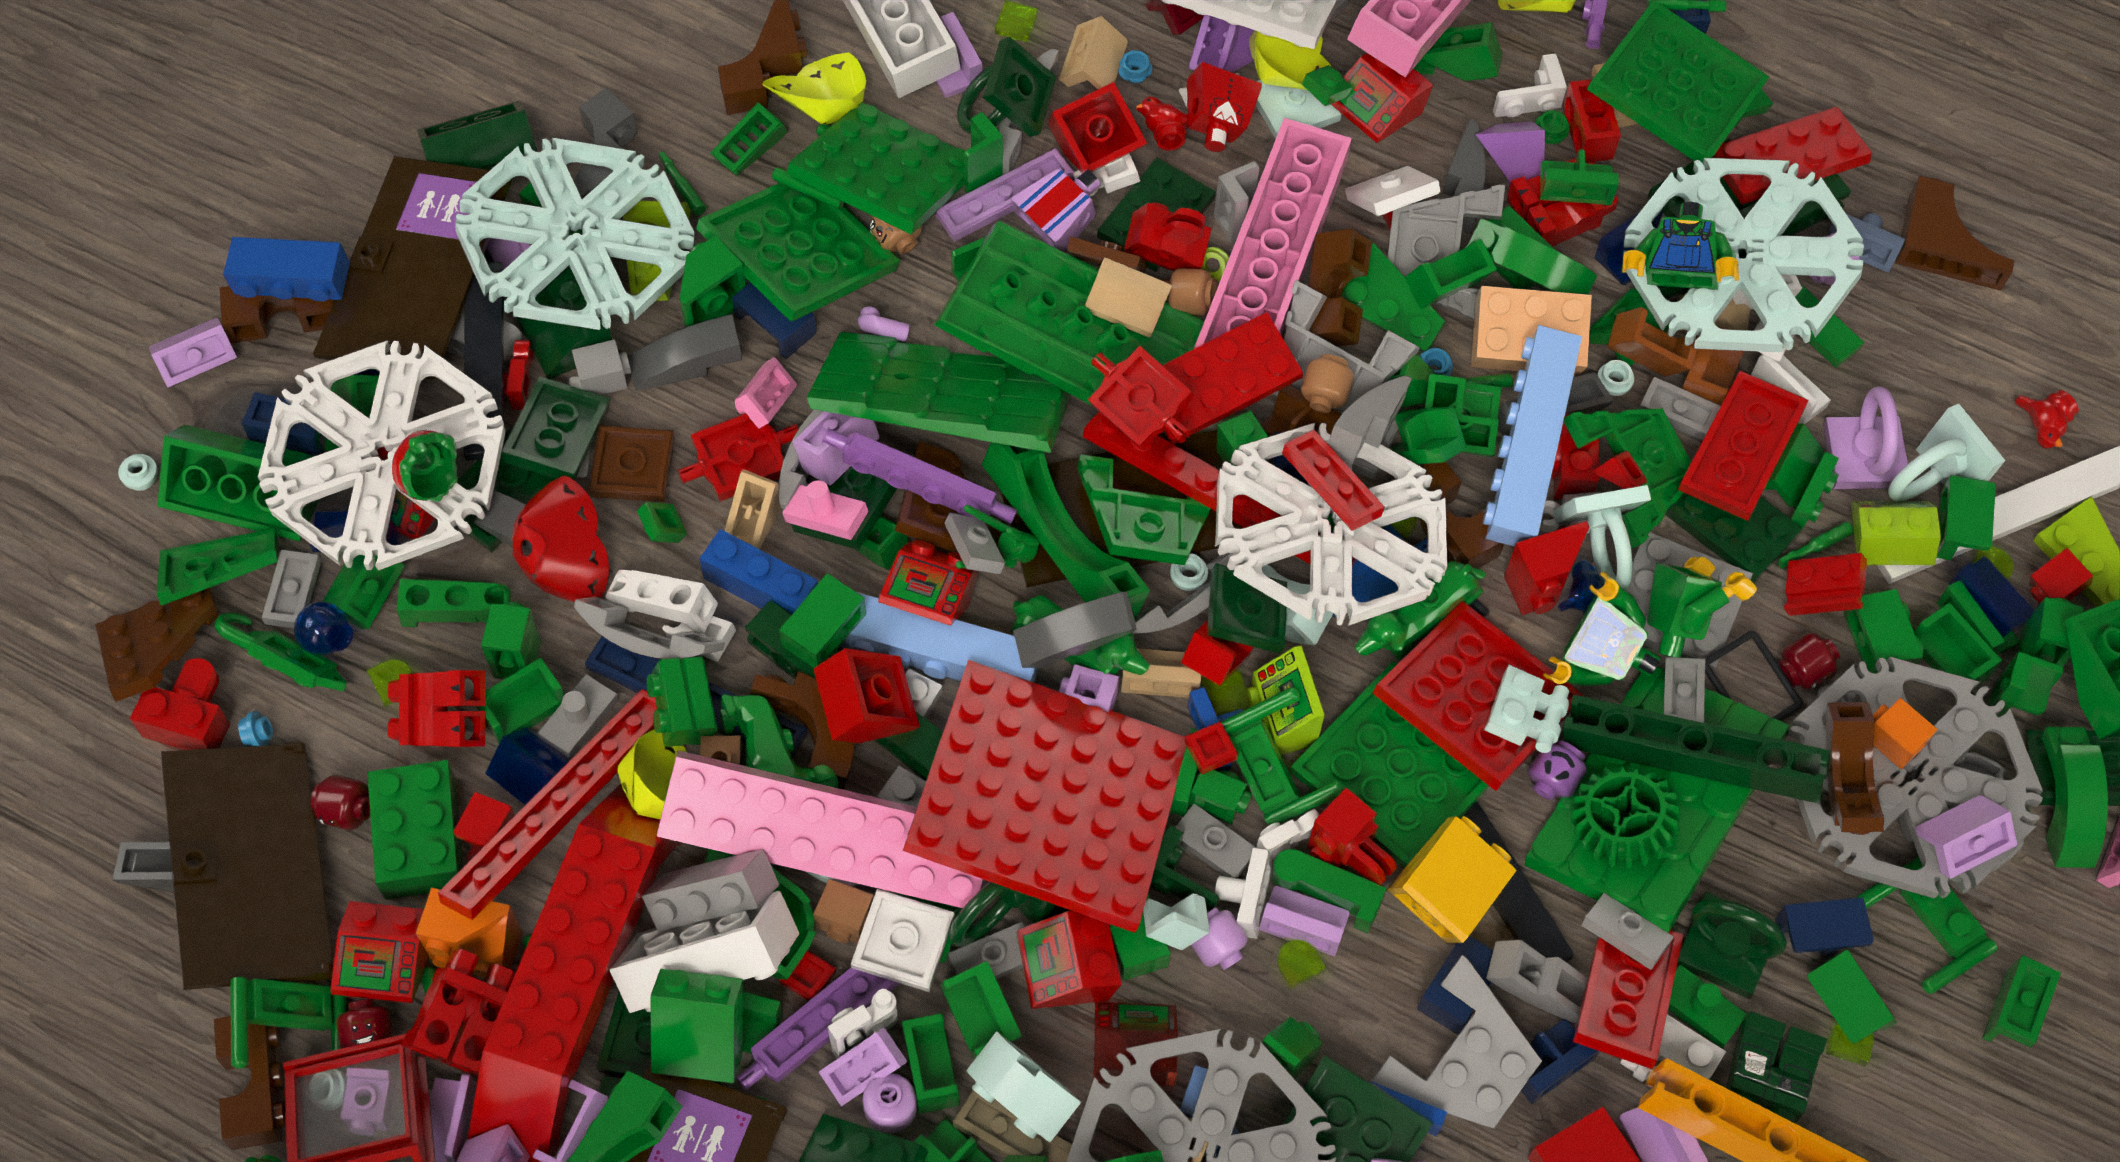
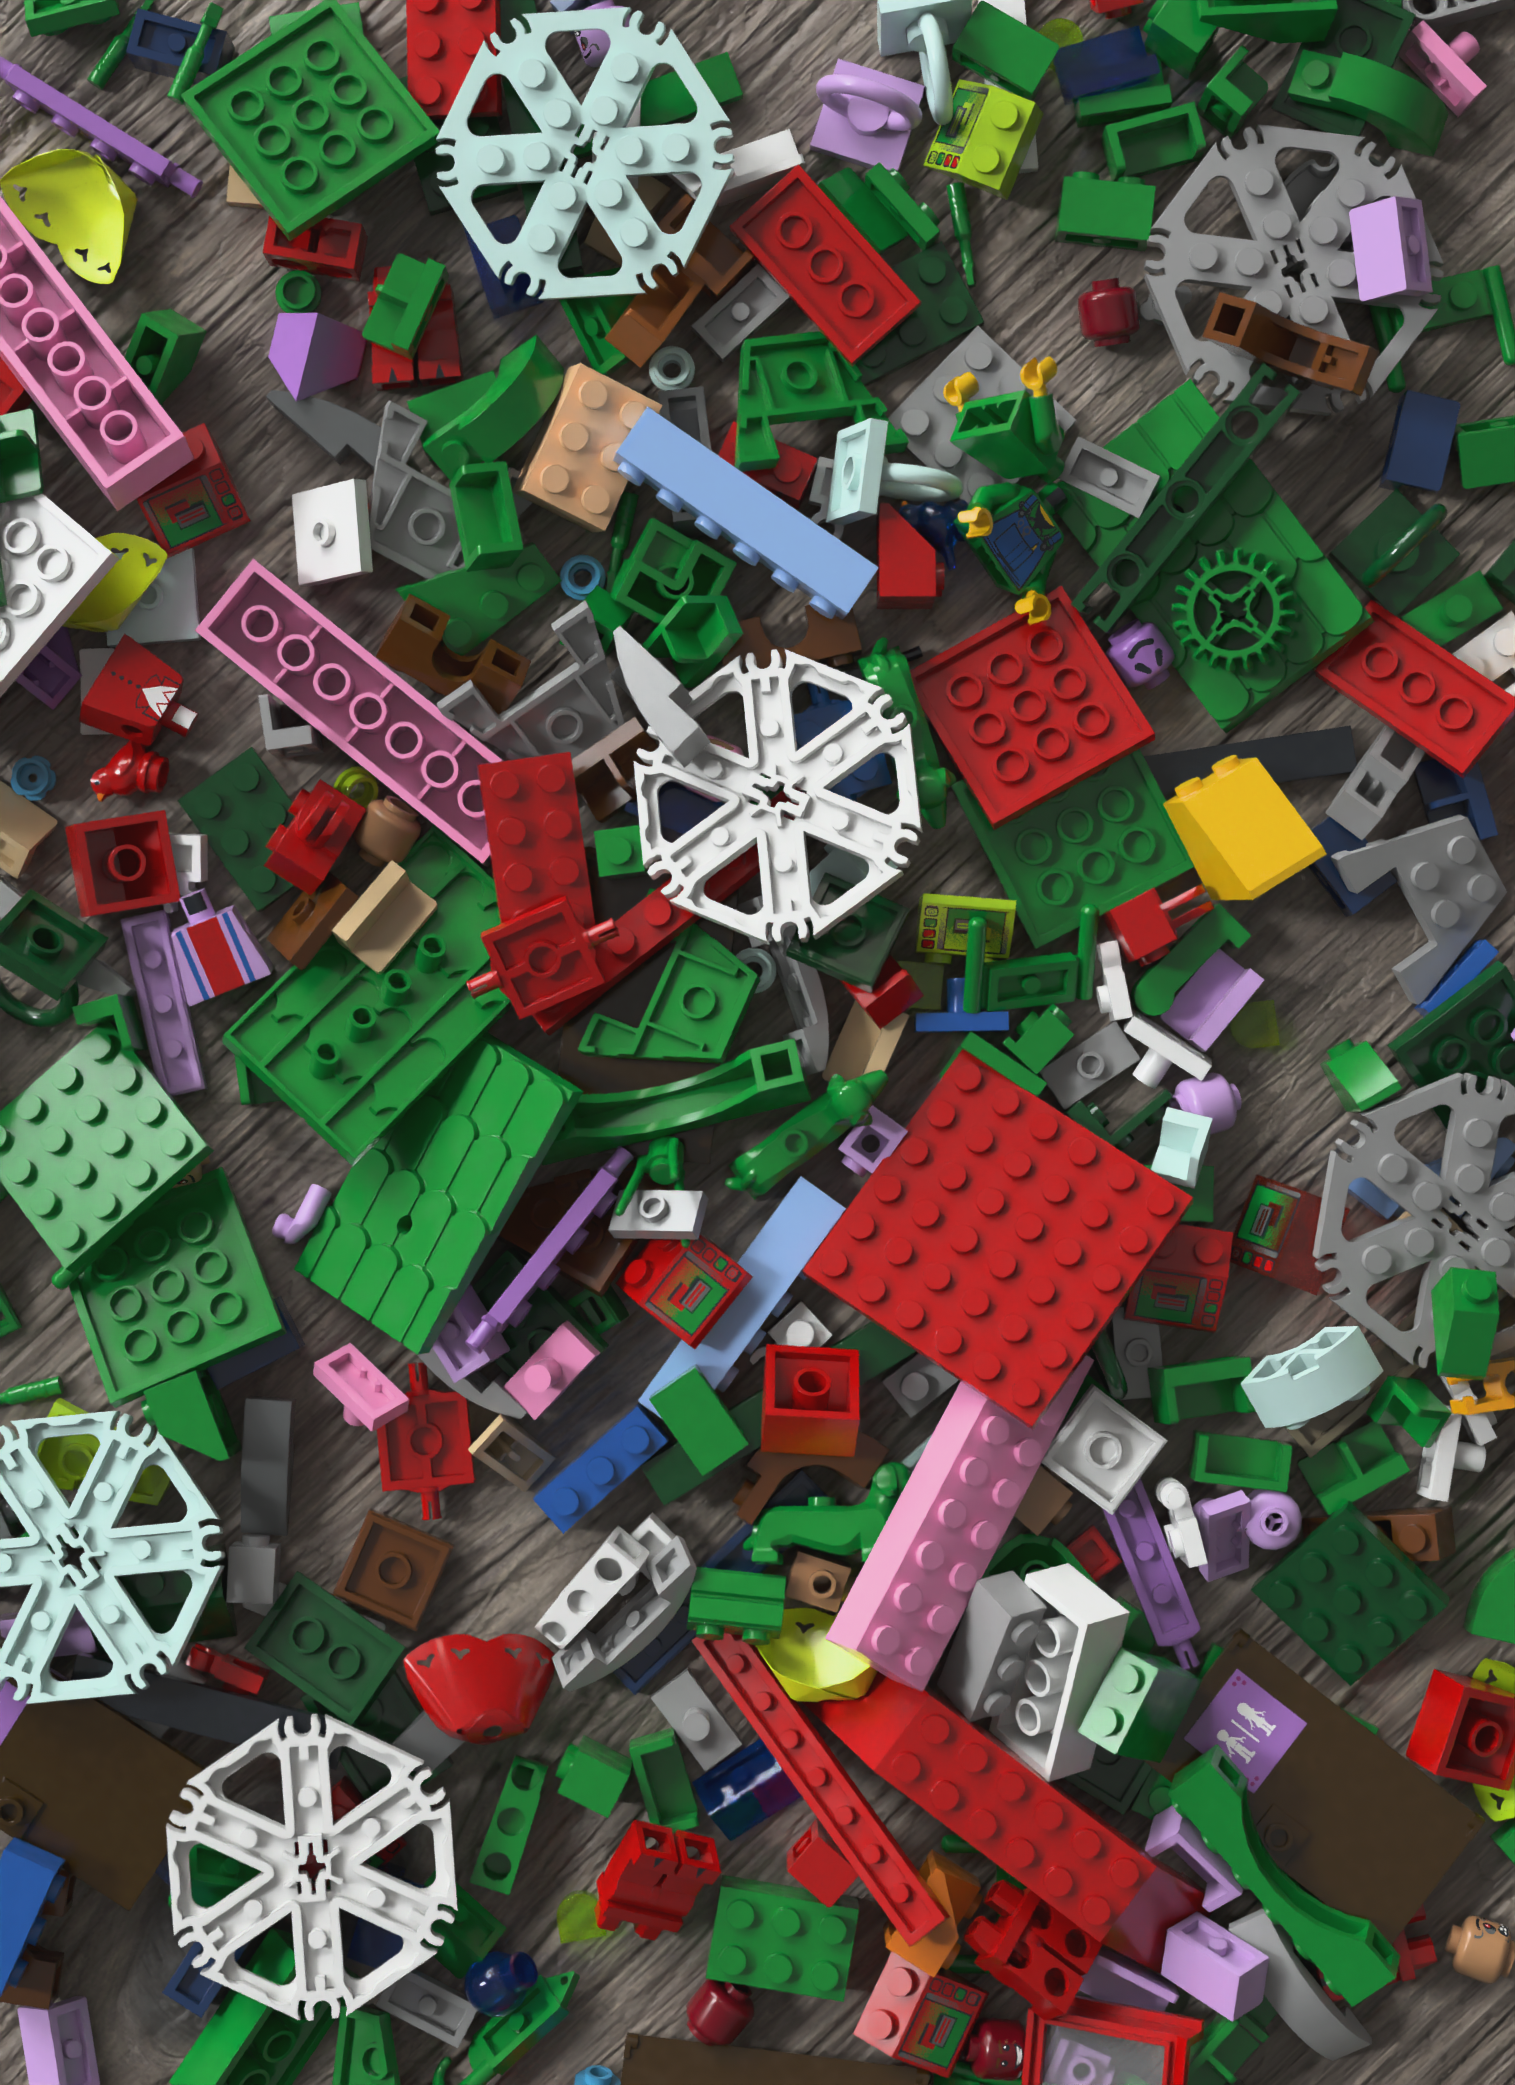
camera: 65 degrees left, 25 degrees up
green hair [392,430,458,502] -> none
green plate [637,502,687,543] -> none
dark grey slope [1013,592,1137,668] -> none
red tile [1184,721,1238,775] -> none
red plate [1282,430,1385,531] -> none
medium nougat head [1301,354,1354,413] -> none
green plate [1302,65,1352,106] -> none
light aqua plate [1484,665,1569,753] -> none
white bracket [1493,53,1567,117] -> none
light grey plate [1581,893,1674,970] -> none
red slope [1593,450,1647,489] -> none
torso [1622,202,1739,290] -> none
black piece [1705,631,1803,721] -> none
red plate [1784,553,1867,616] -> none
orange brick [1873,698,1938,770] -> none

